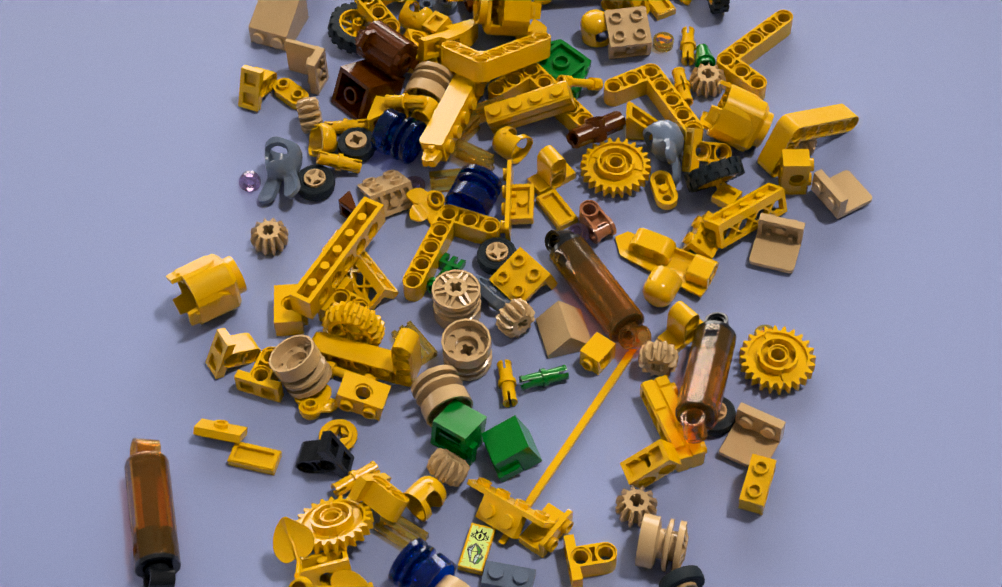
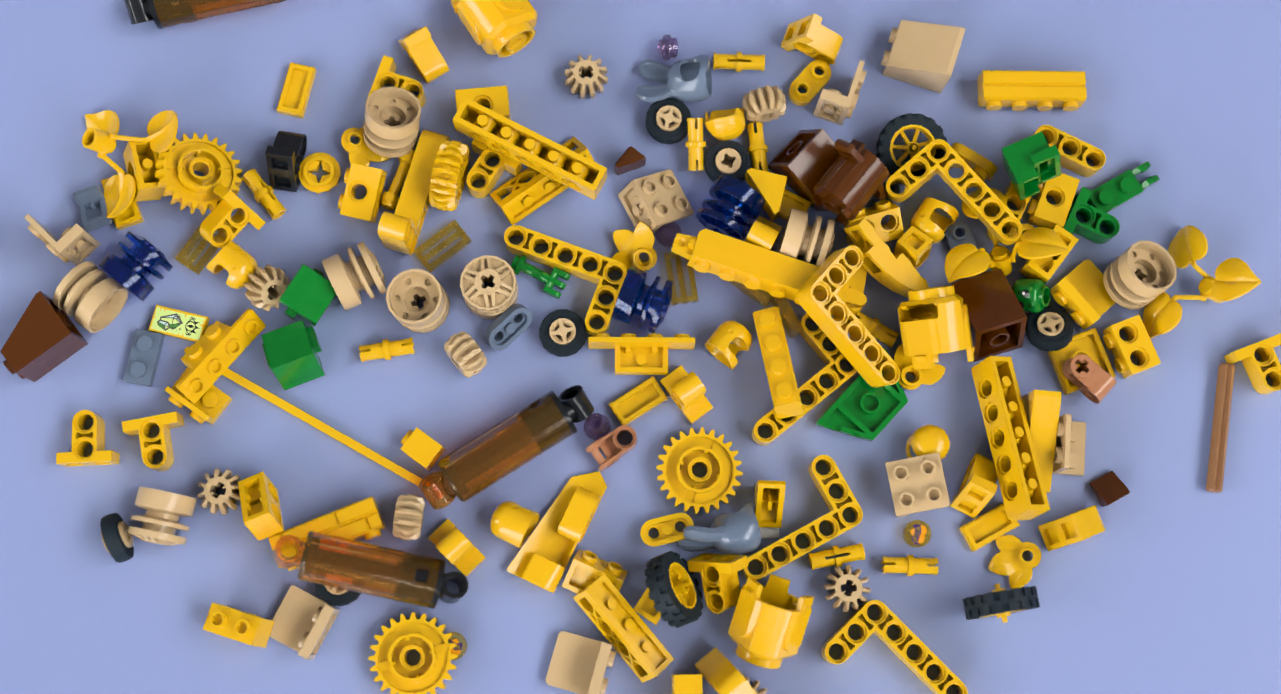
camera: 80 degrees right, 25 degrees up
yellow plate [193,418,248,444] -> none
yellow axle [384,93,428,110] -> none
clear yellow tile [454,139,495,174] -> none
yellow bracket [489,247,558,302] -> none
green pin [519,365,569,391] -> none
tan slope [536,301,591,359] -> none
yellow bar [556,75,603,91] -> none
reddish brown piece [566,111,626,149] -> none
green cone [695,44,716,67] -> none
none -> yellow pin [713,52,765,72]

